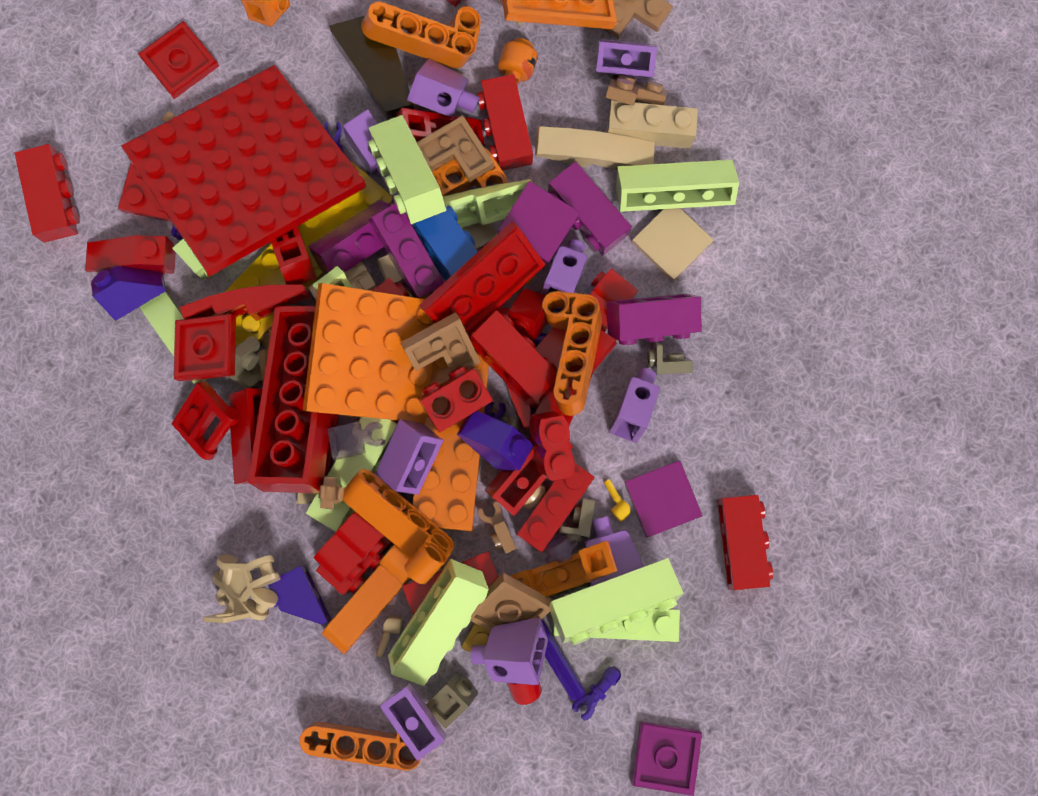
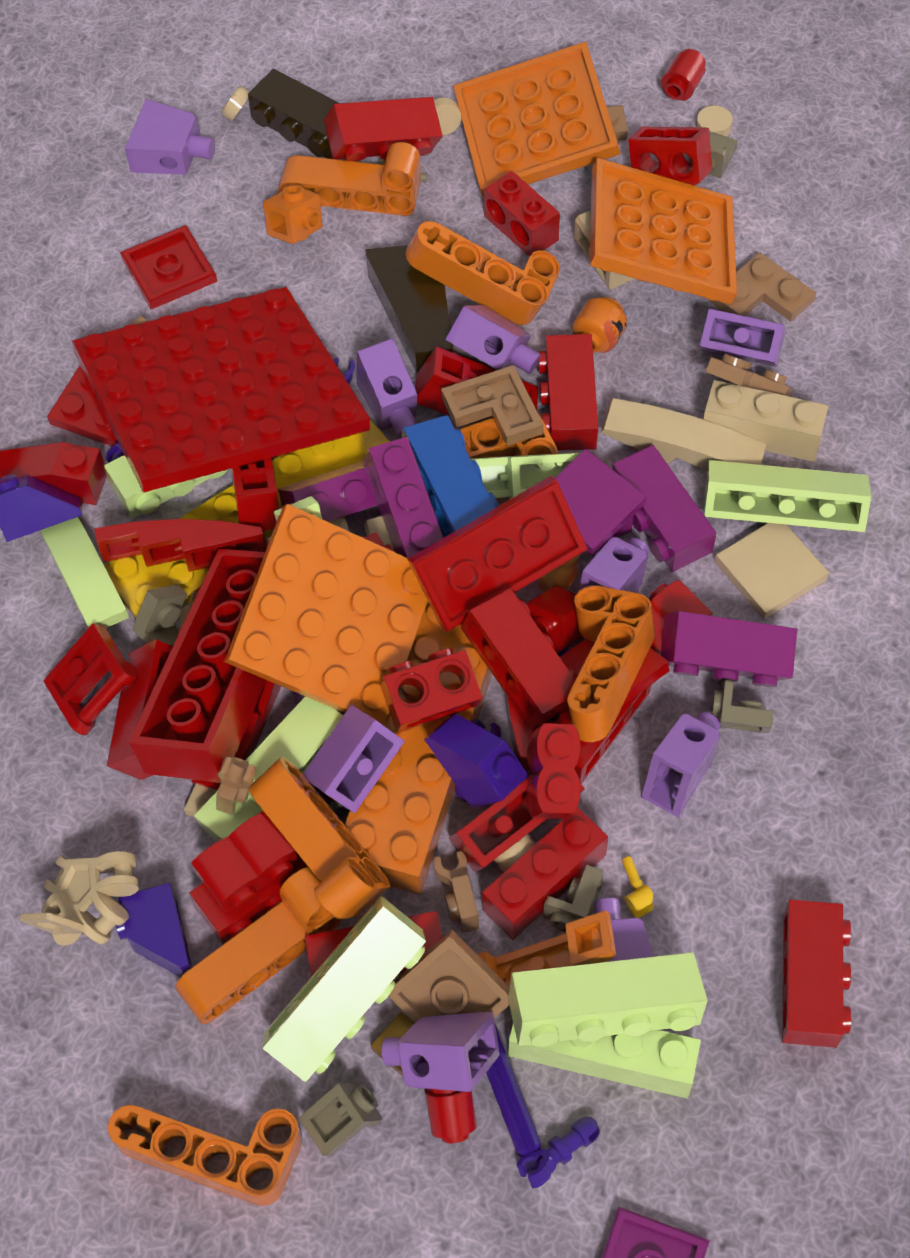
camera: 20 degrees right, 20 degrees down
red tile [174,314,236,381] -> none
plate [328,422,386,460] -> none
yellowish green brick [367,115,446,224] -> none
tan hand [376,615,403,658] -> none
medium lavender brick [379,682,446,761] -> none
medium nougat plate [400,312,481,372] -> none
clear purple plate [545,535,578,563] -> none
magenta tile [624,460,703,538] -> none

